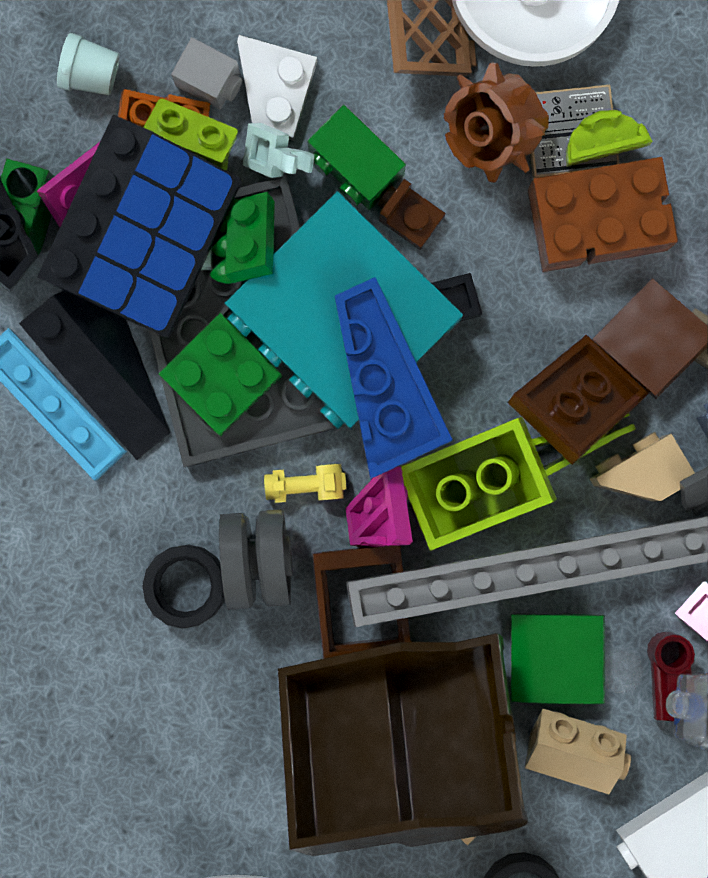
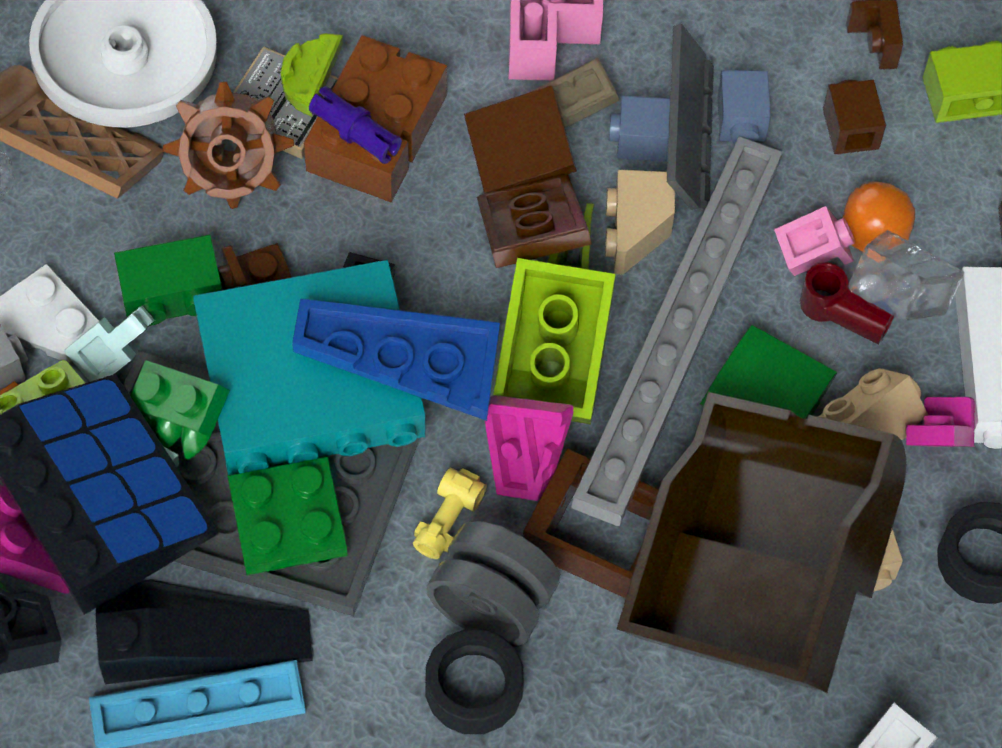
camera: 65 degrees left, 25 degrees down
none -> dark purple pin [309,86,402,164]
none -> dark pink bracket [906,397,975,447]

